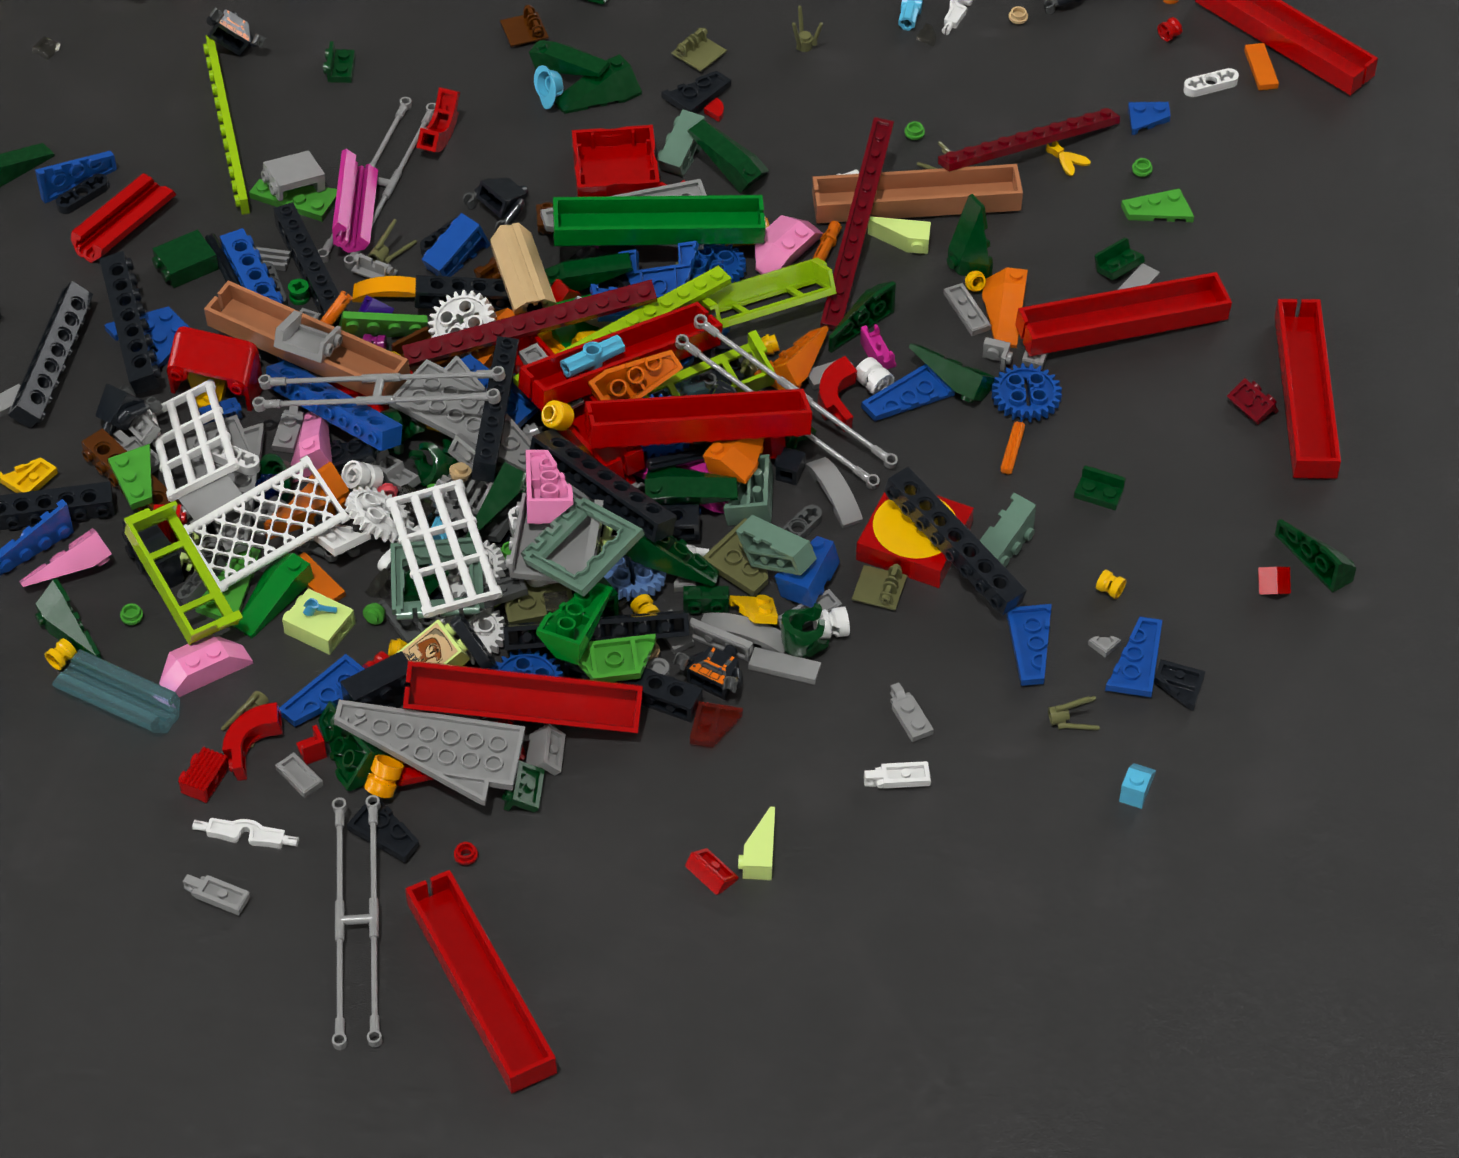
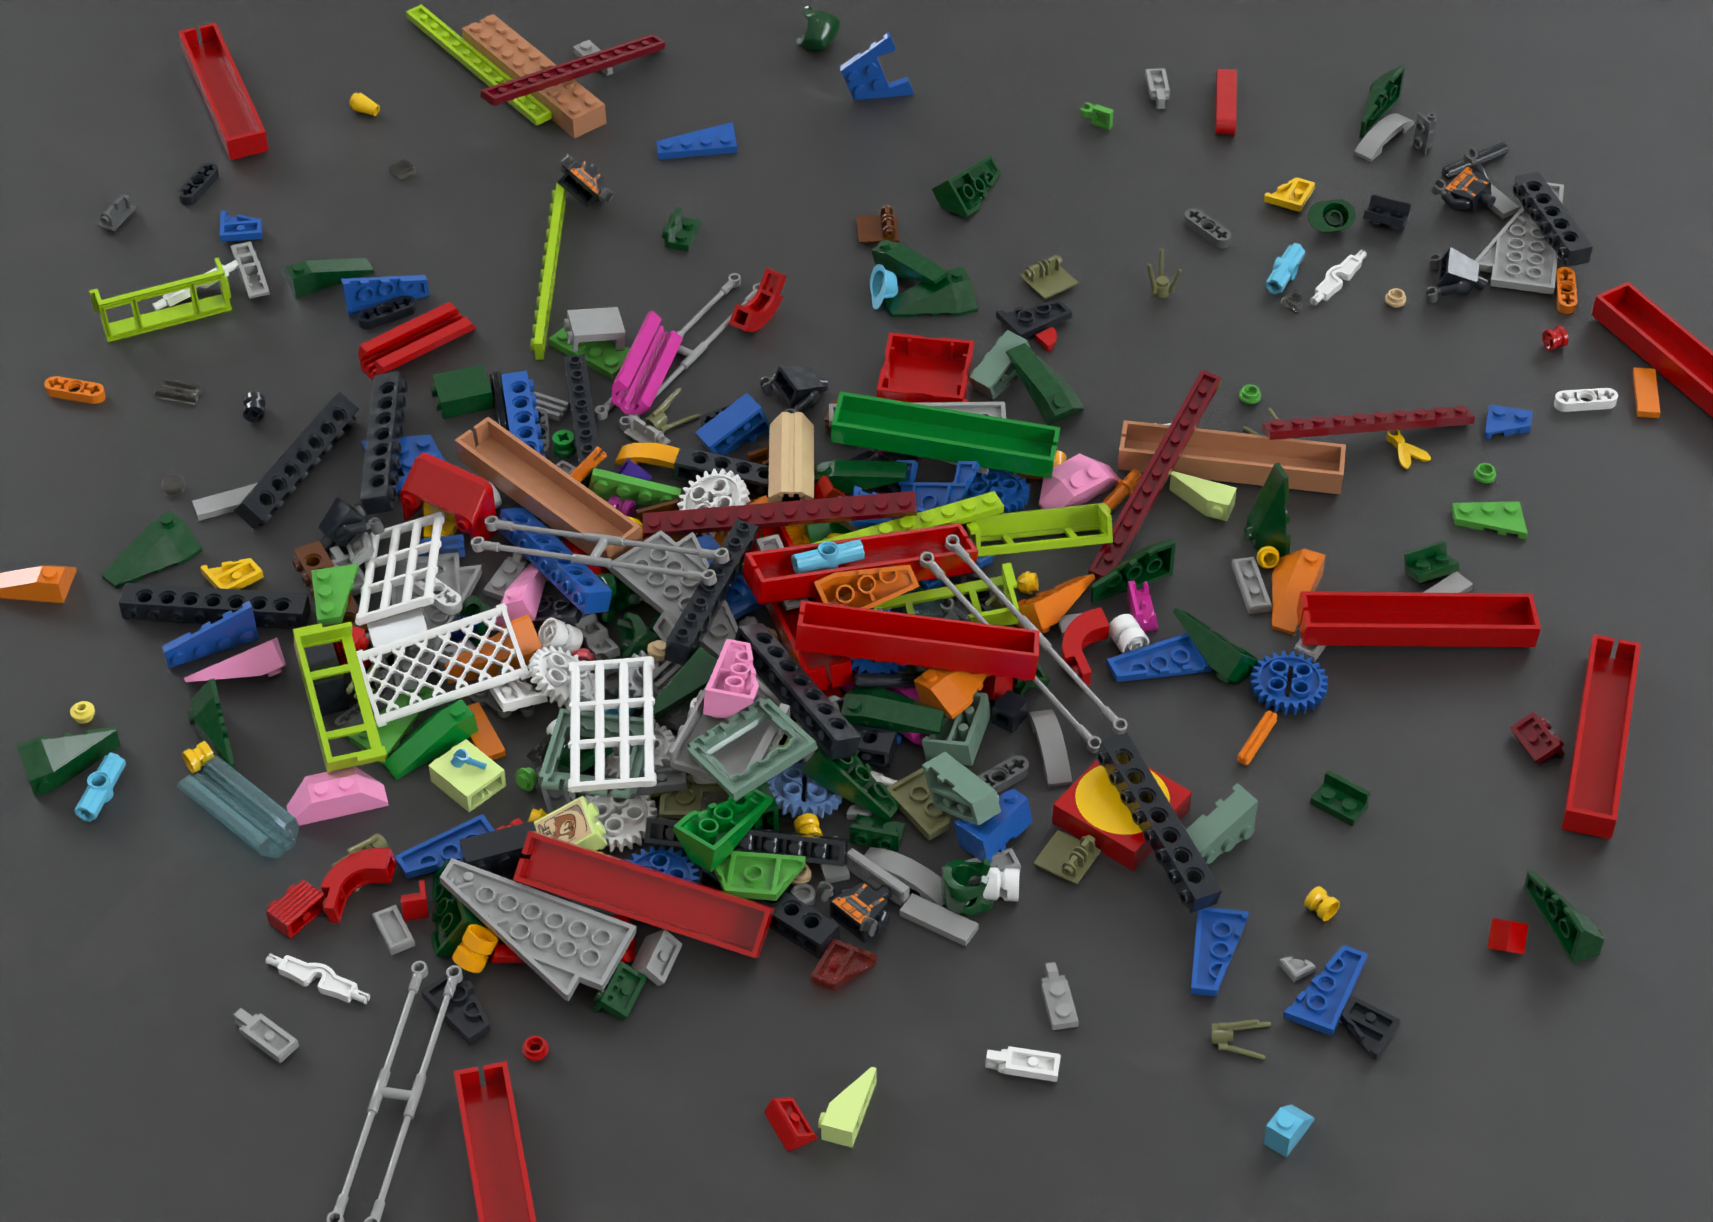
camera: 15 degrees right, 5 degrees down
bright green plate [120,603,143,625] -> none
light grey panel [274,310,343,363] -> none
black beam [450,613,497,669] -> none
yellow head [541,400,574,431] -> none
yellow wing [729,595,778,624] -> none
light grey bracket [982,337,1013,371] -> none

